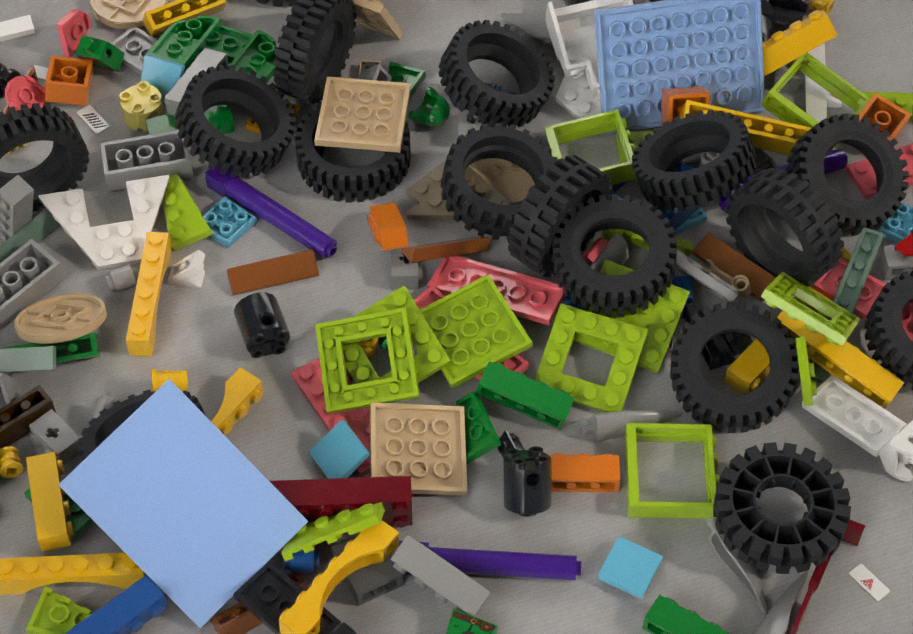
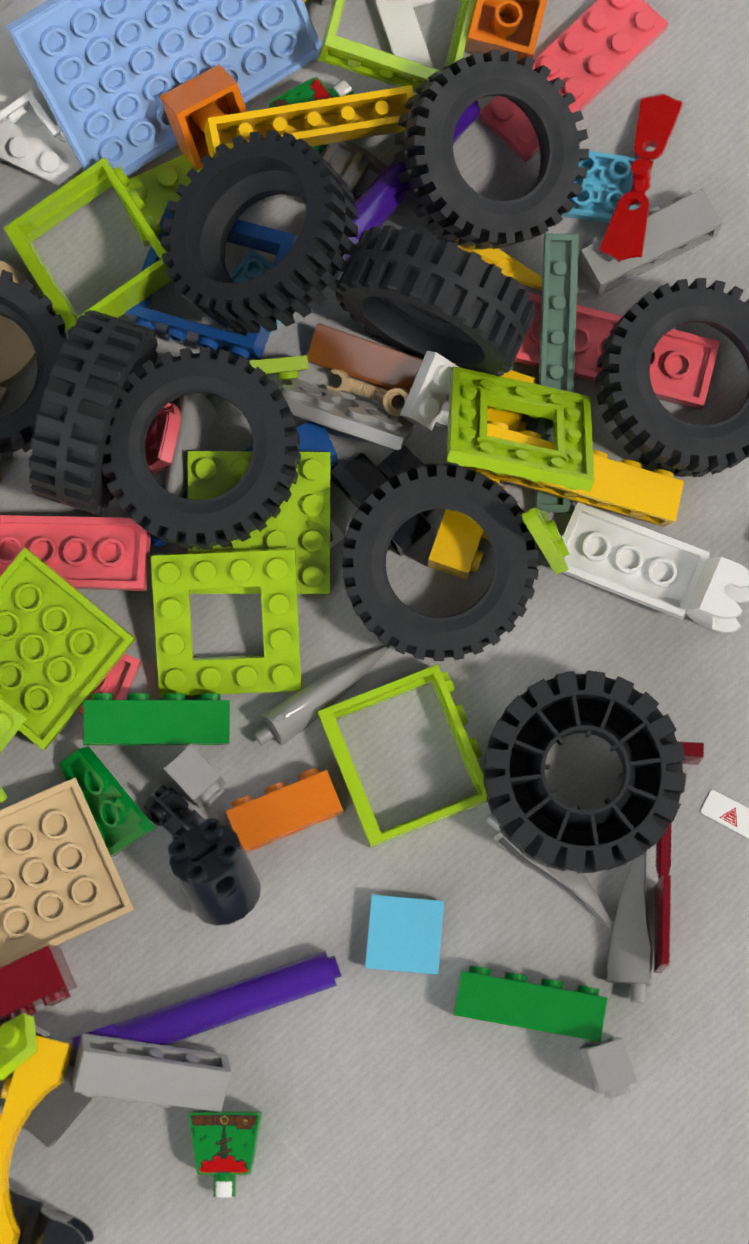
camera: 20 degrees left, 25 degrees up
none -> light grey brick [164,744,227,808]
none -> white plate [400,351,458,431]

